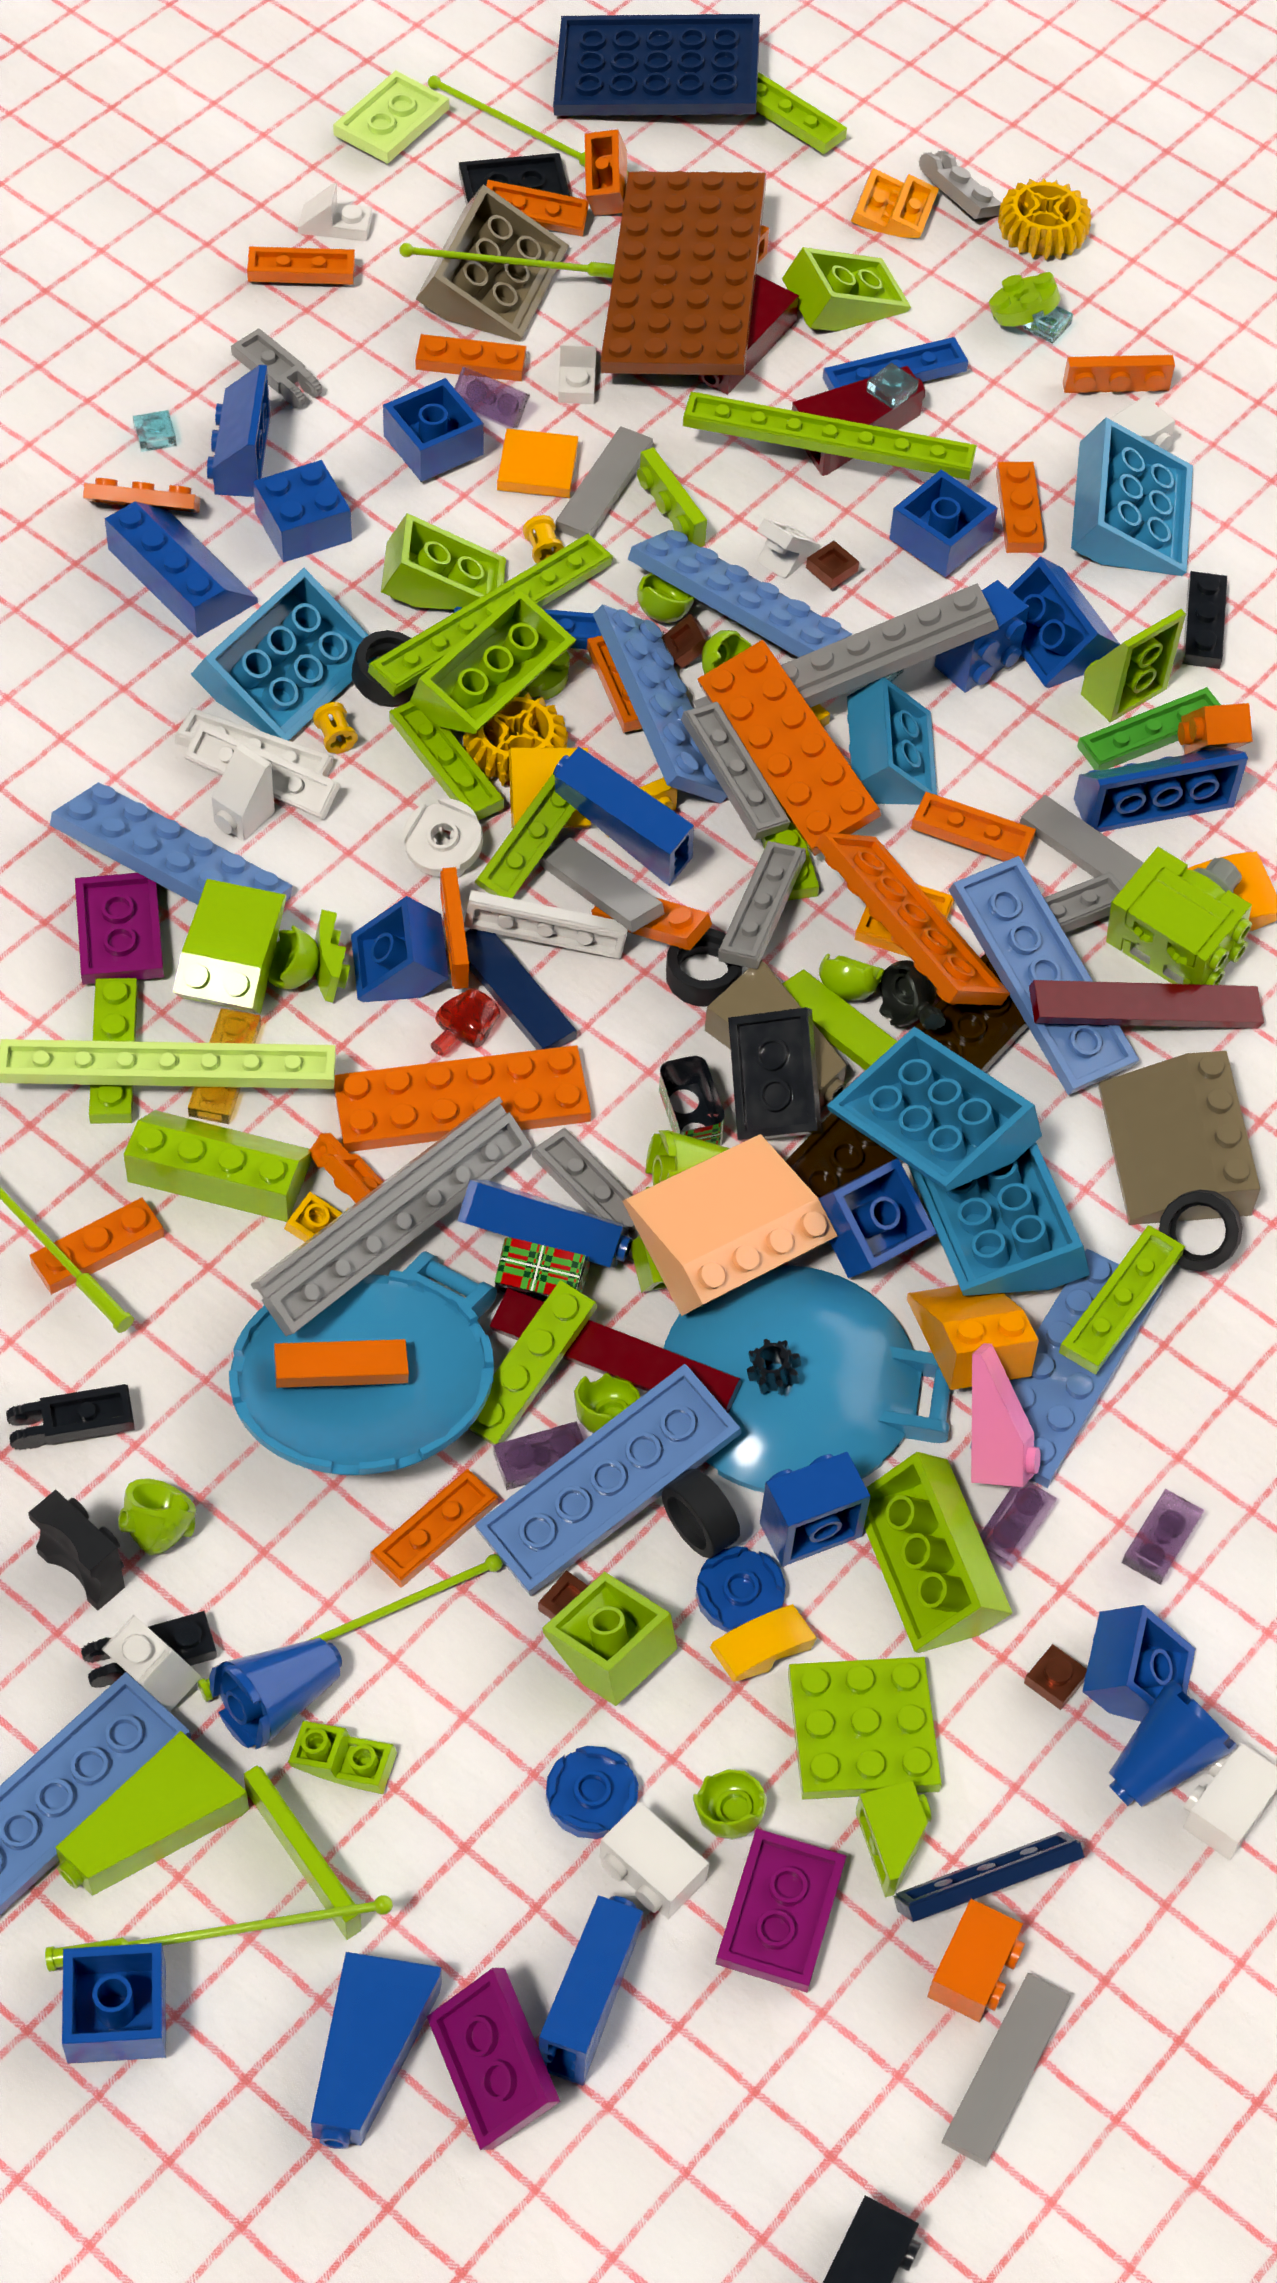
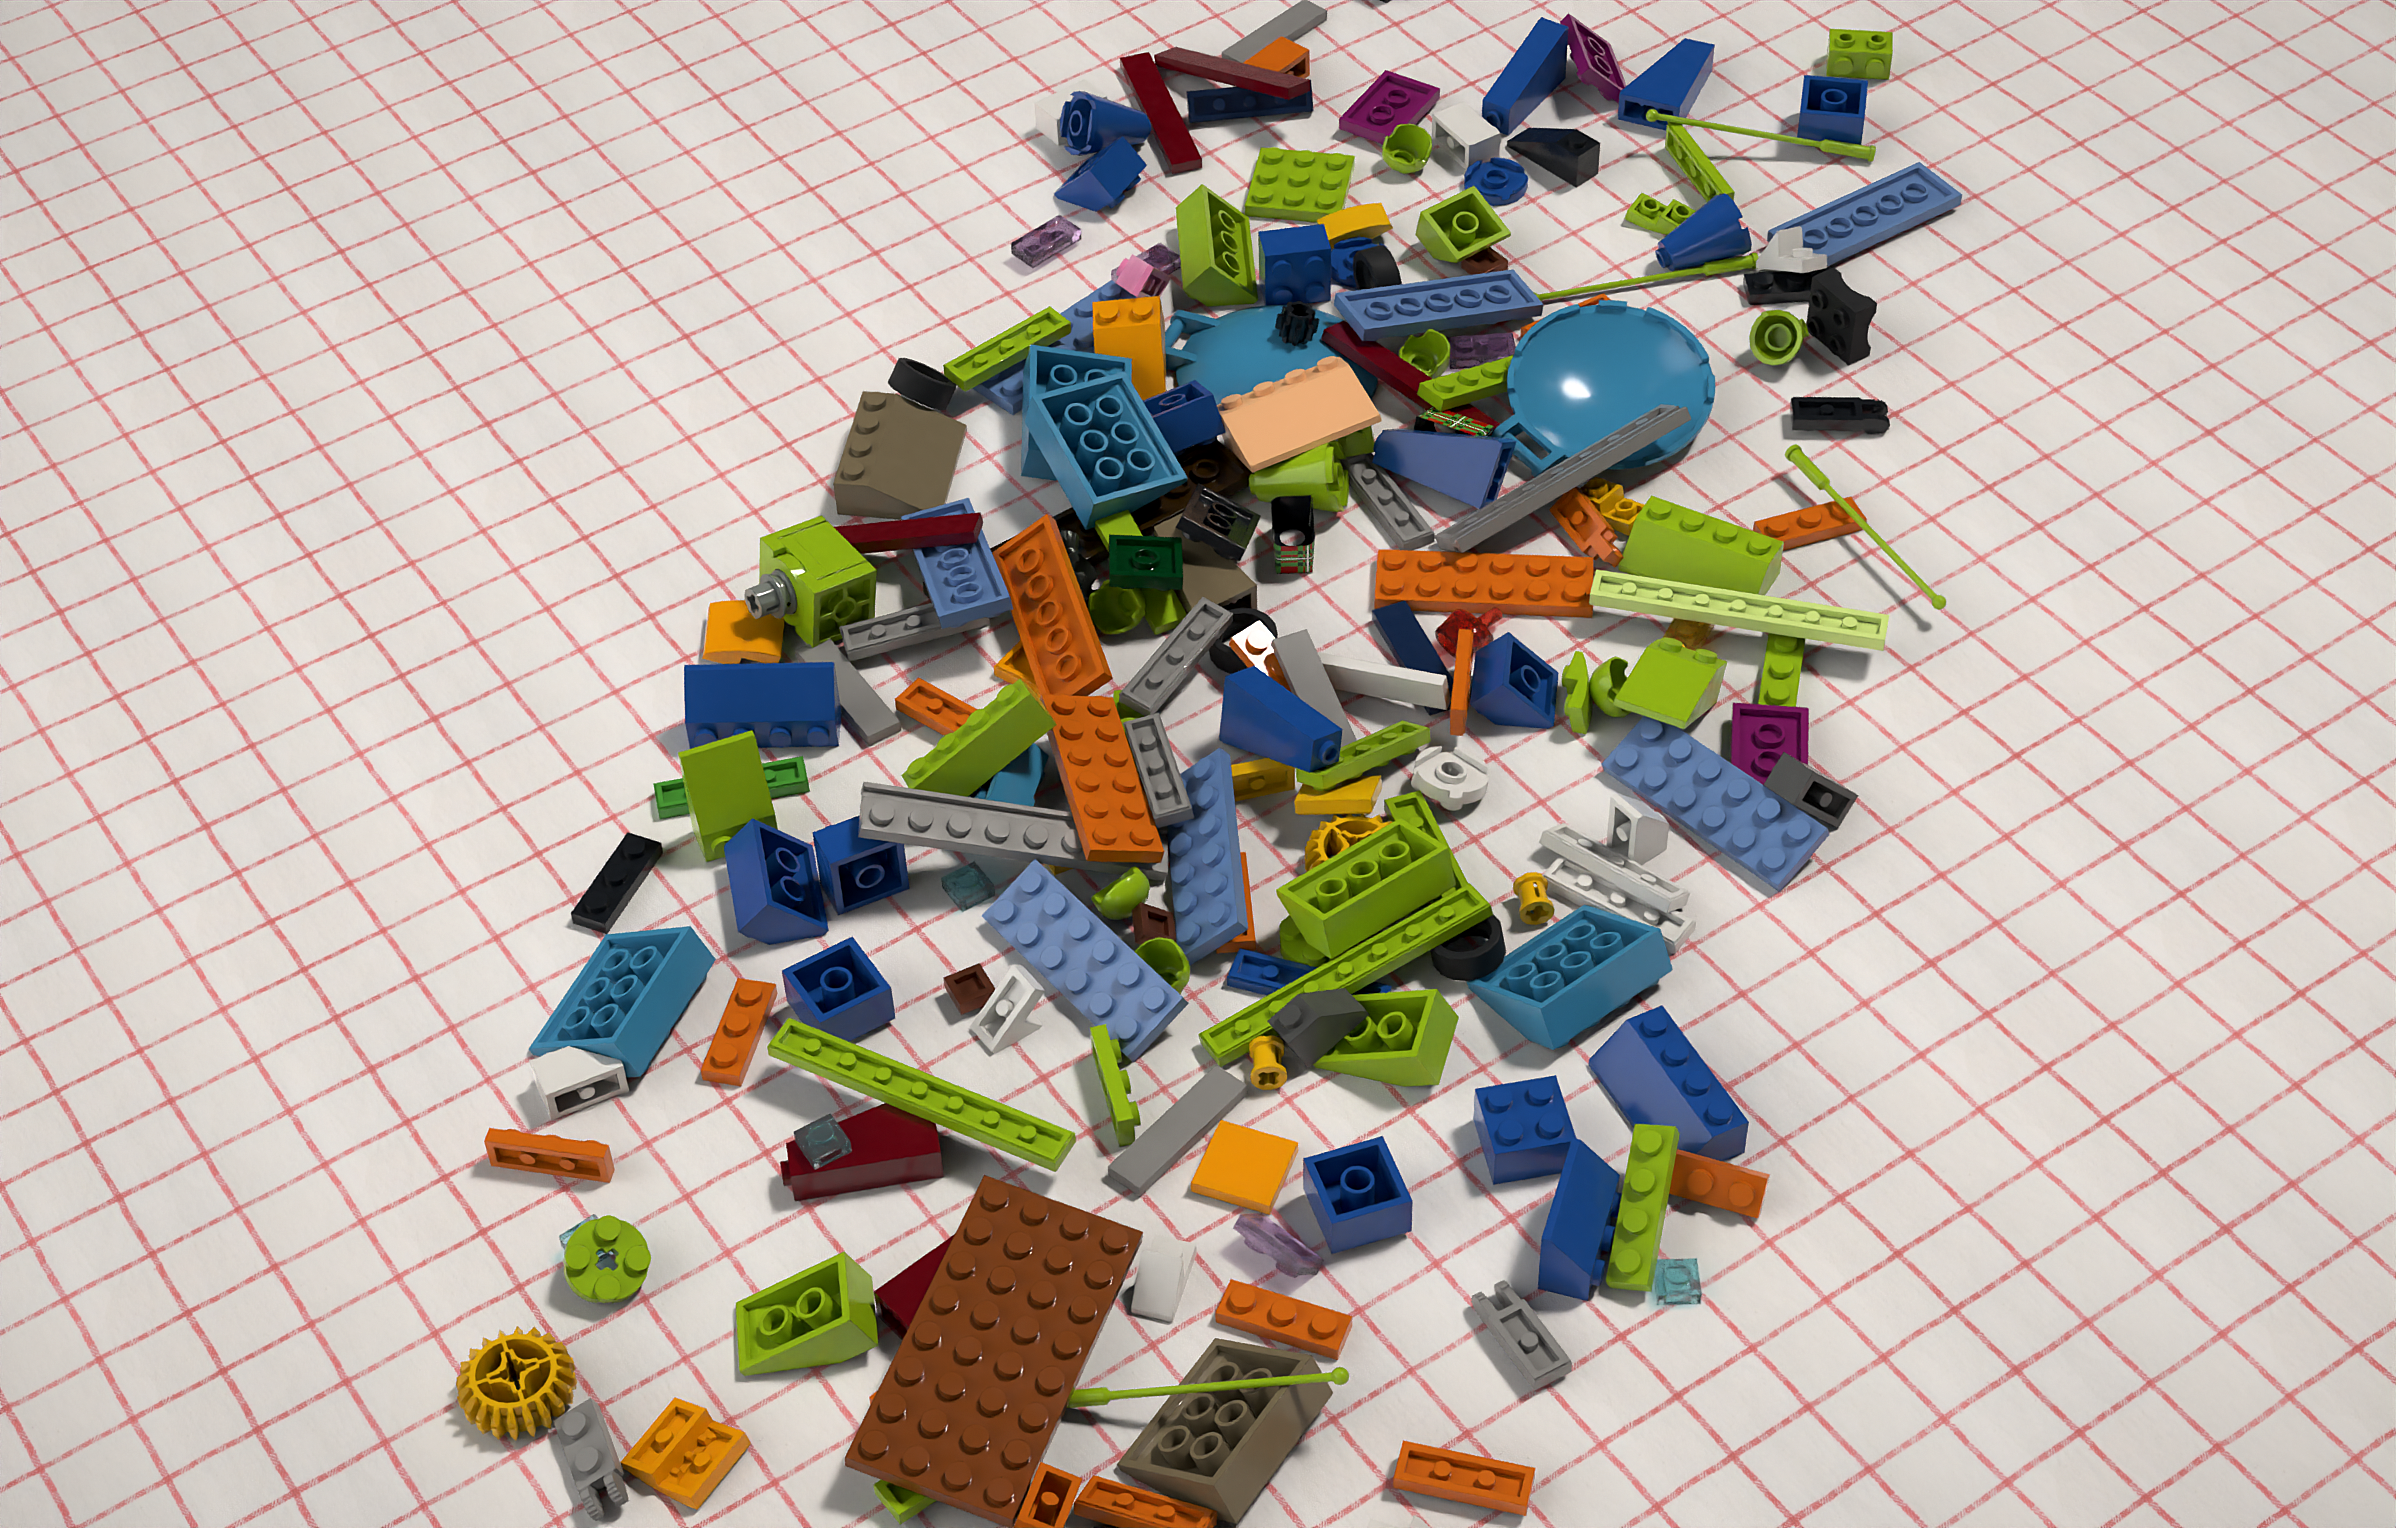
camera: 160 degrees left, 10 degrees down
lime slope [55,1731,249,1896] -> none
orange tile [274,1339,409,1388] -> none
blue plate [822,337,968,390] -> none
lime slope [855,1780,932,1898] -> none
copper plate [1024,1644,1087,1710] -> none
orange brick [1178,703,1253,755] -> none
none -> lime slope [901,679,1057,797]
none -> dark green plate [1108,534,1183,591]
none -> dark red tile [1120,52,1202,174]
none -> dark red tile [1154,47,1310,100]
none -> dark grey slope [1267,988,1370,1068]
none -> black slope [1507,128,1600,188]
none -> lime plate [1606,1124,1680,1292]
none -> dark grey slope [1764,752,1859,828]
none -> lime brick [1826,29,1893,80]

